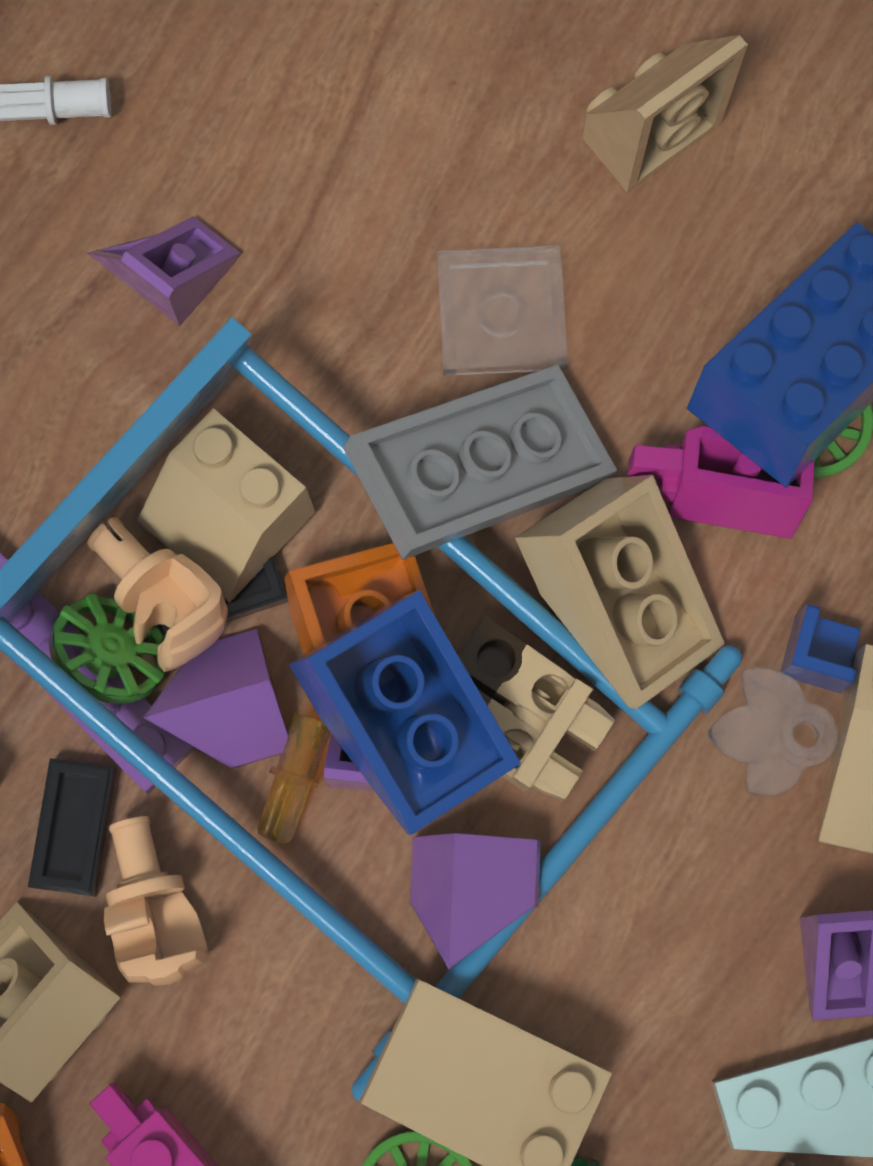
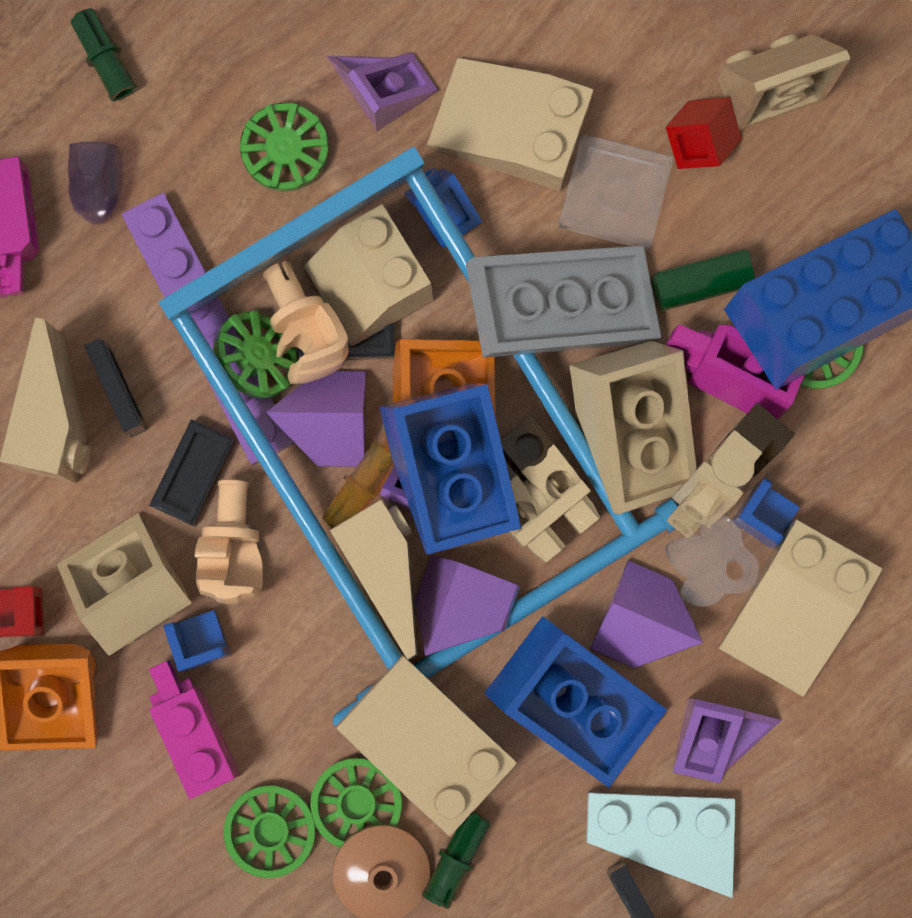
camera: 20 degrees right, 5 degrees up
none -> blue panel [163,610,231,672]
none -> bright green wheel [240,103,329,192]
none -> tan slope [330,500,418,660]
none -> blue bracket [404,168,482,248]
none -> tan slope [427,58,594,192]
none -> blue slope [484,616,667,787]
none -> medium lavender slope [590,560,703,668]
none -> dark green brick [650,249,755,311]
none -> red panel [665,97,741,169]
none -> tan hips [667,403,795,539]

